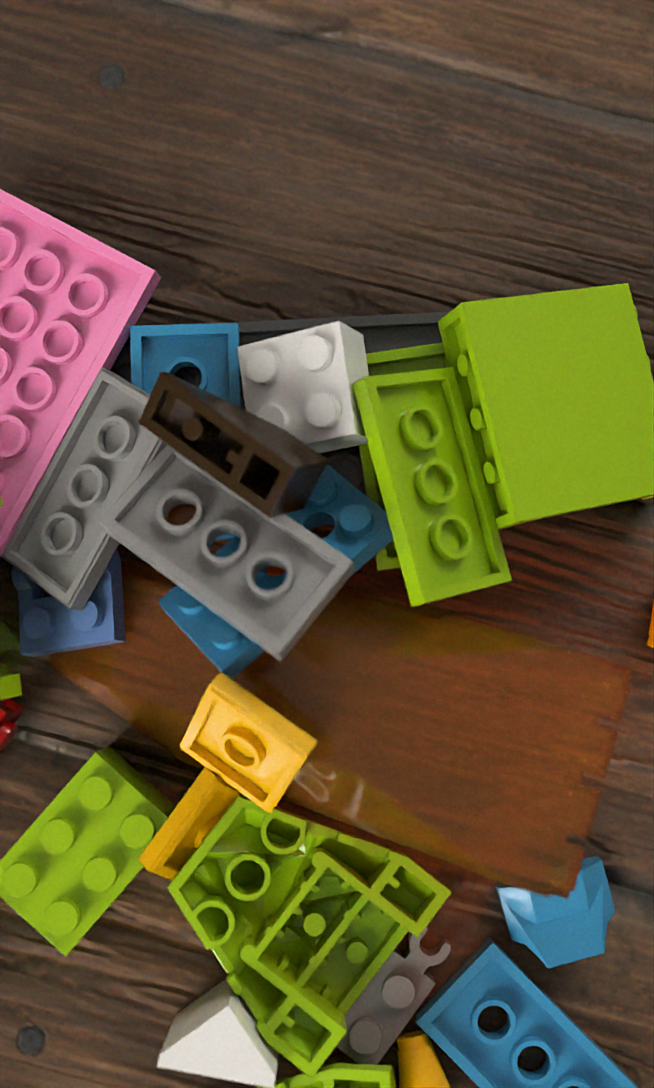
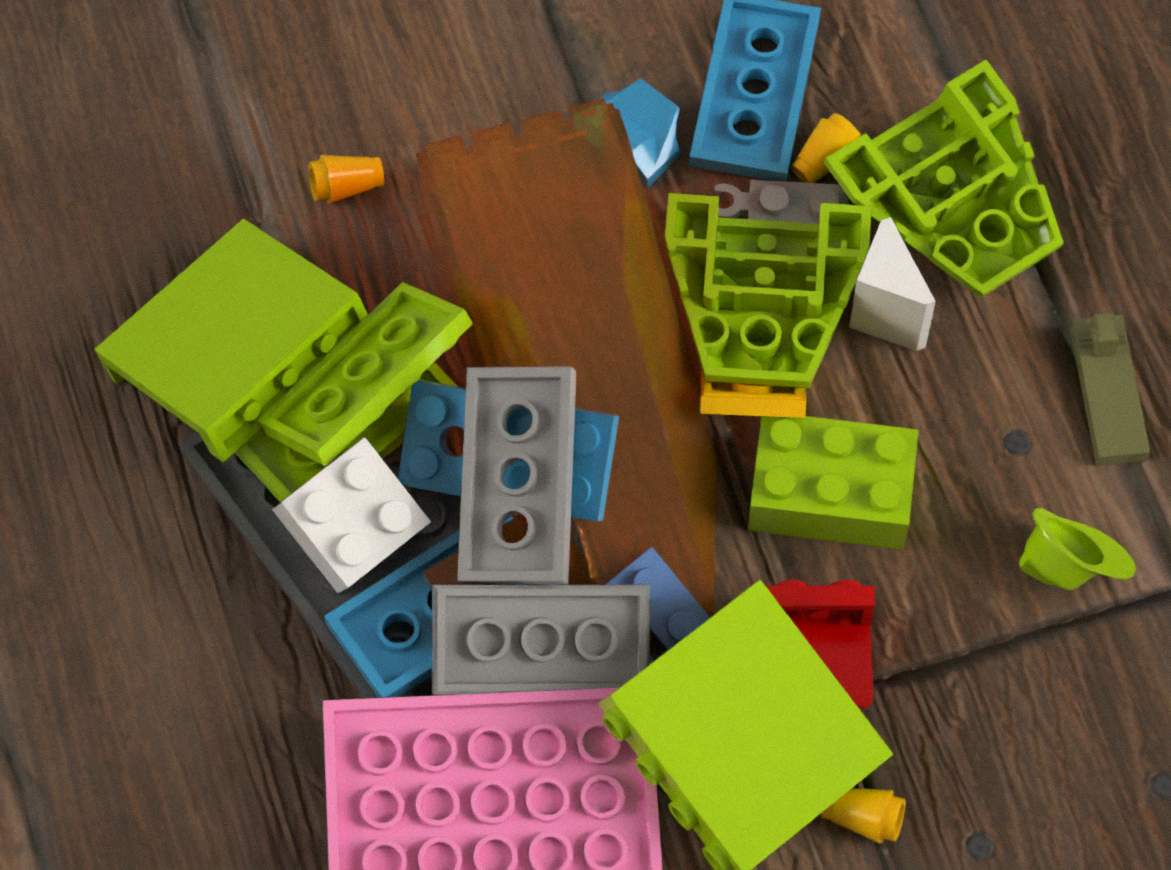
camera: 125 degrees left, 20 degrees down
dark brown slope [138,372,329,518] -> none
yellow tile [179,672,318,813] -> none

